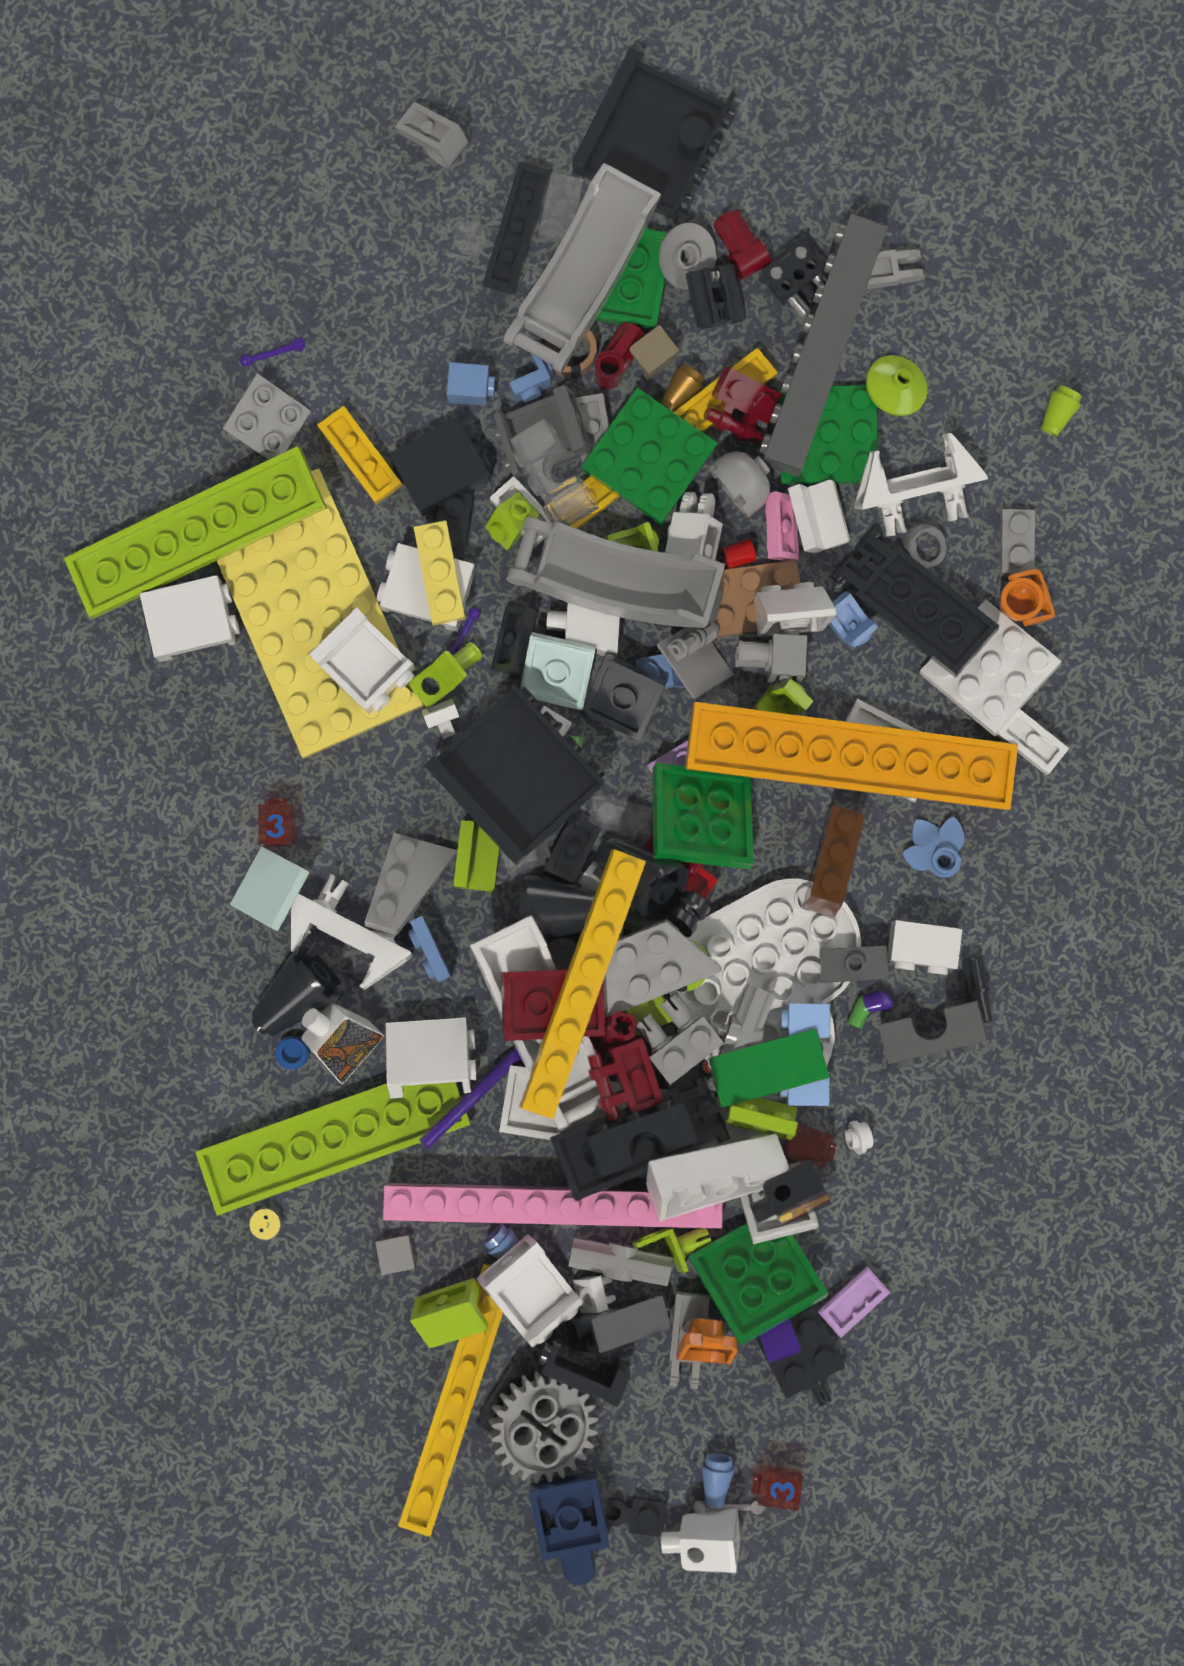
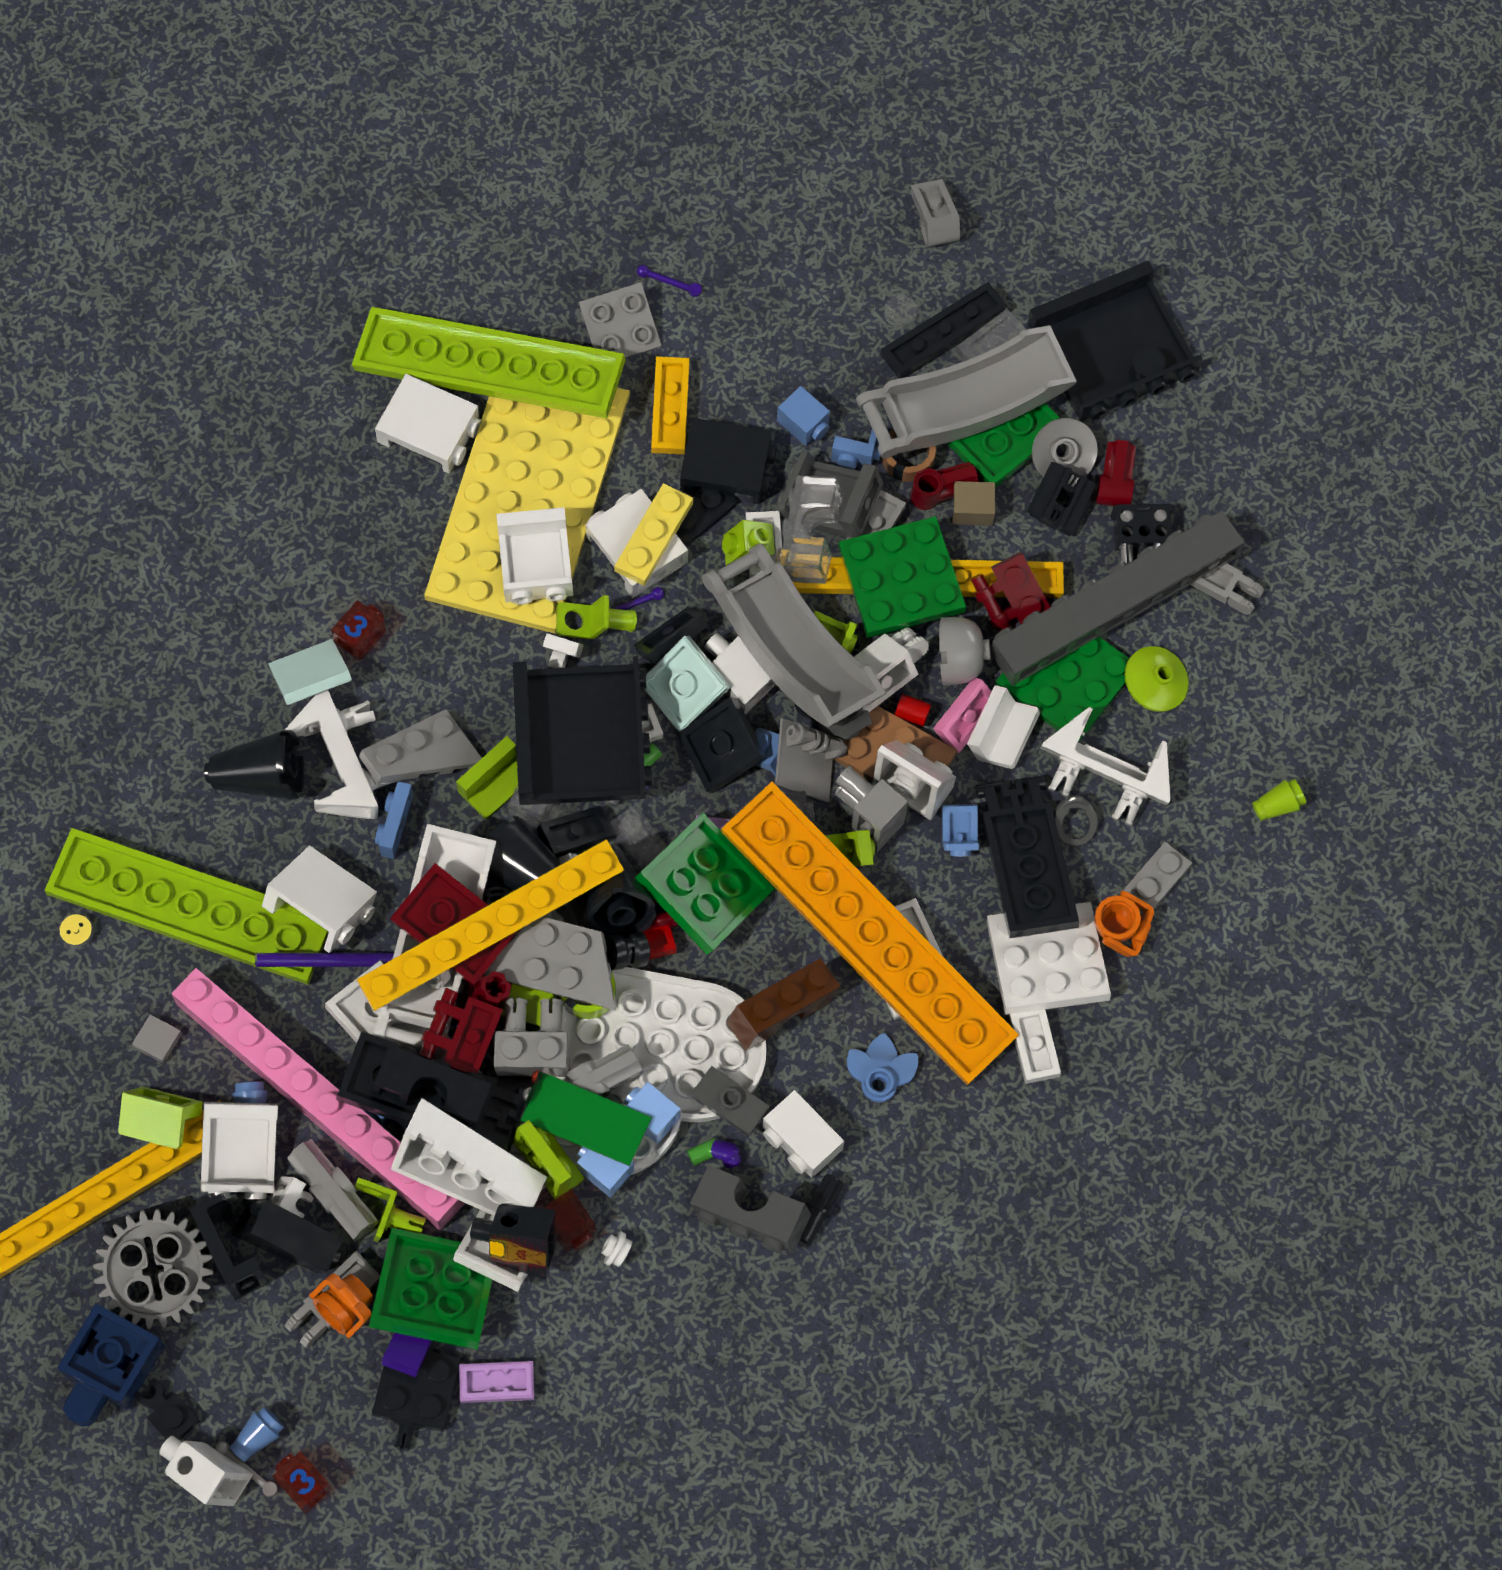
camera: 40 degrees right, 15 degrees down
blue tile [275,1036,310,1070] -> none
torso [302,1003,385,1084] -> none
pearl gold cone [659,363,705,412] -> none

